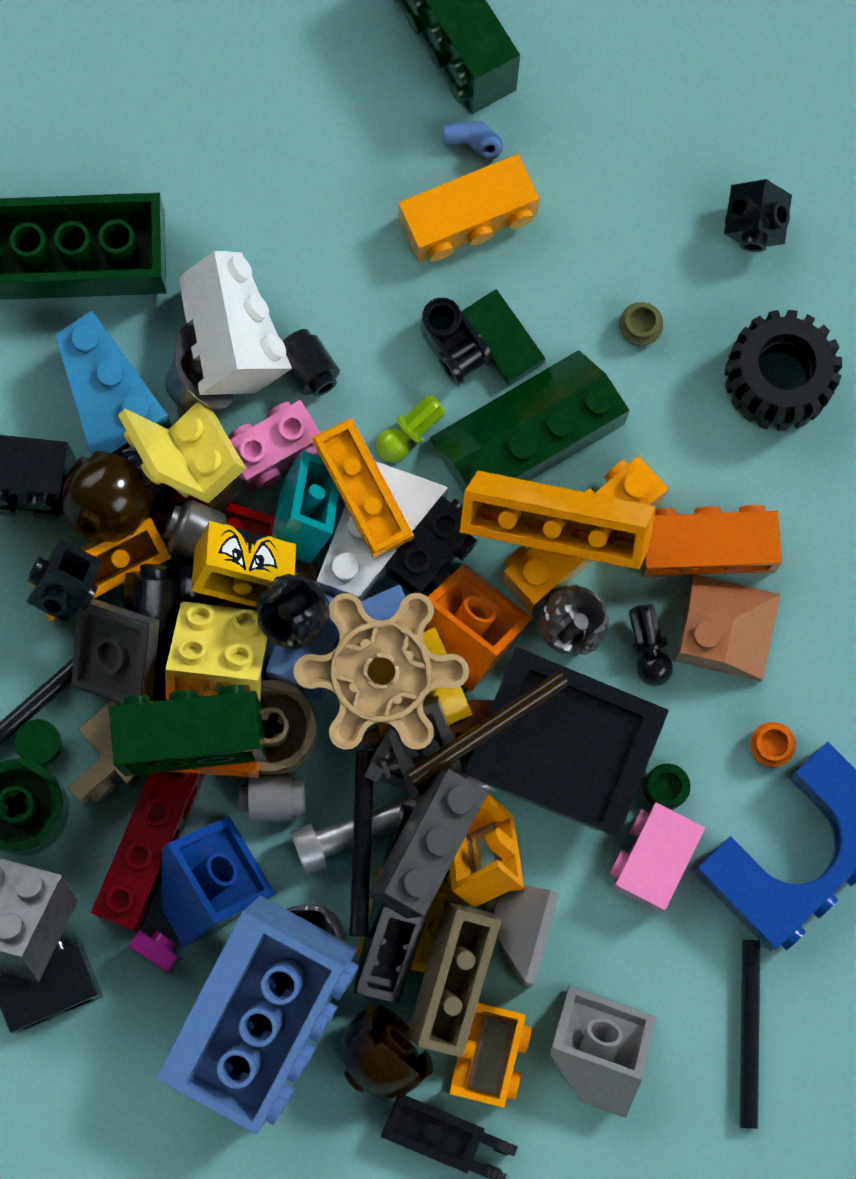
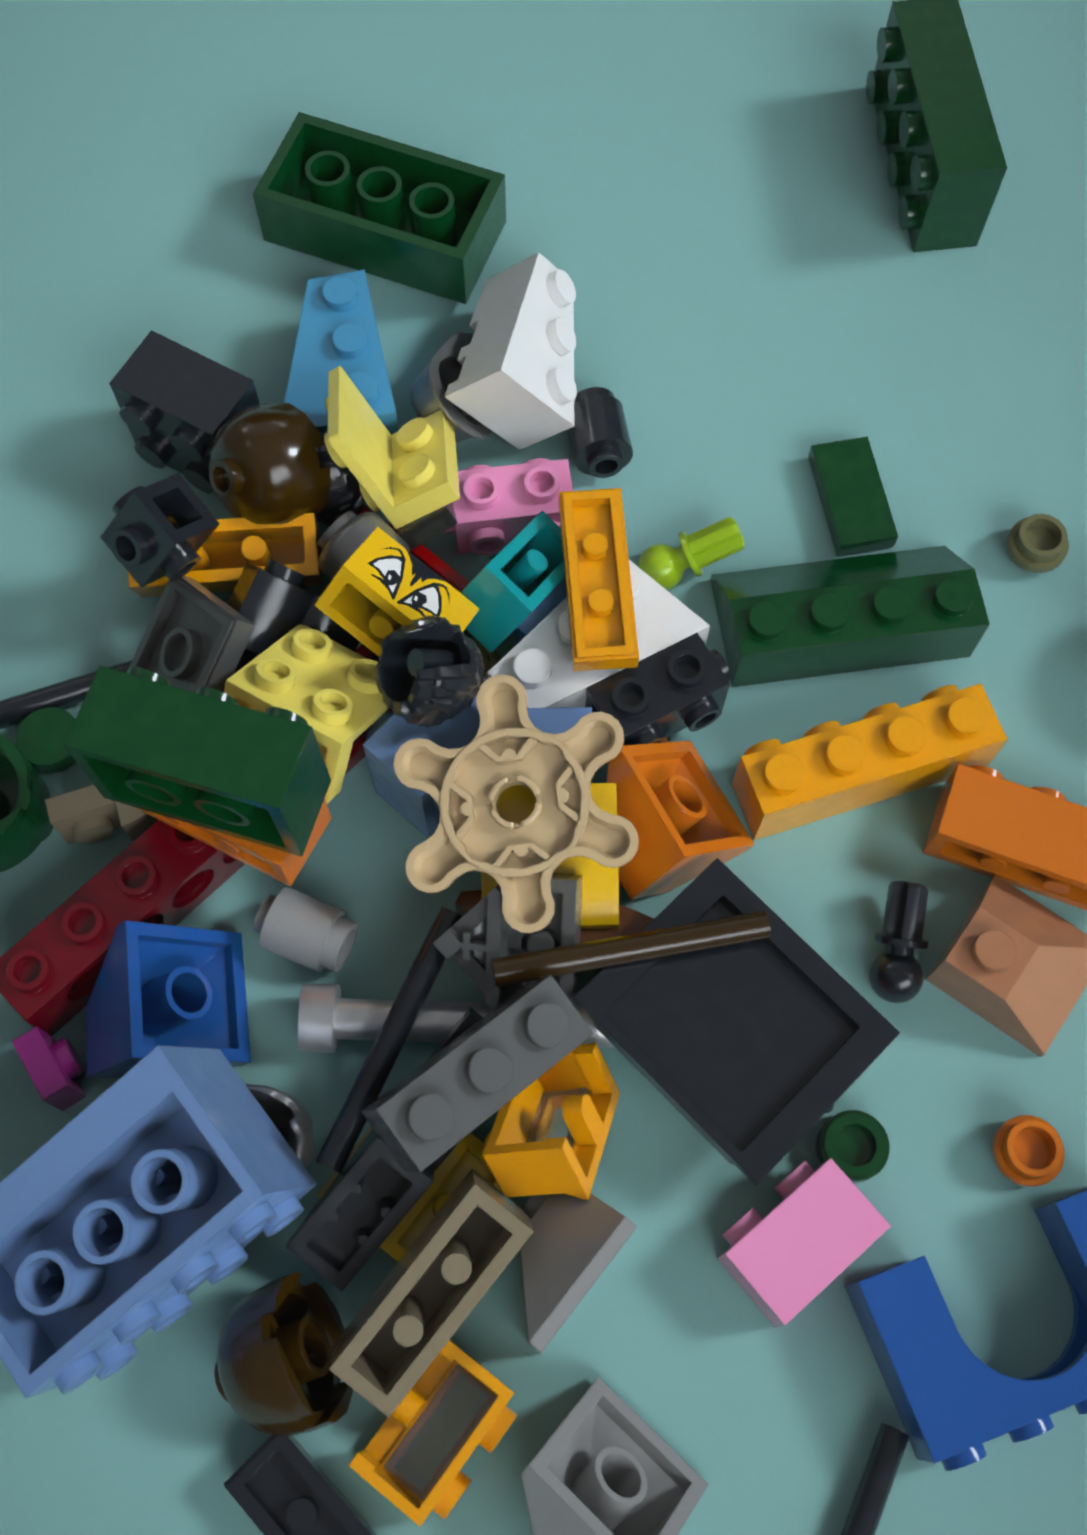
camera: 25 degrees right, 10 degrees down
dark tan brick [259,680,318,775] -> none
light orange brick [398,153,540,263] -> none
black piece [421,298,495,386] -> none
medium blue arm [443,121,503,160] -> none
light orange brick [460,471,656,570] -> none
flat silver piece [538,584,609,656] -> none

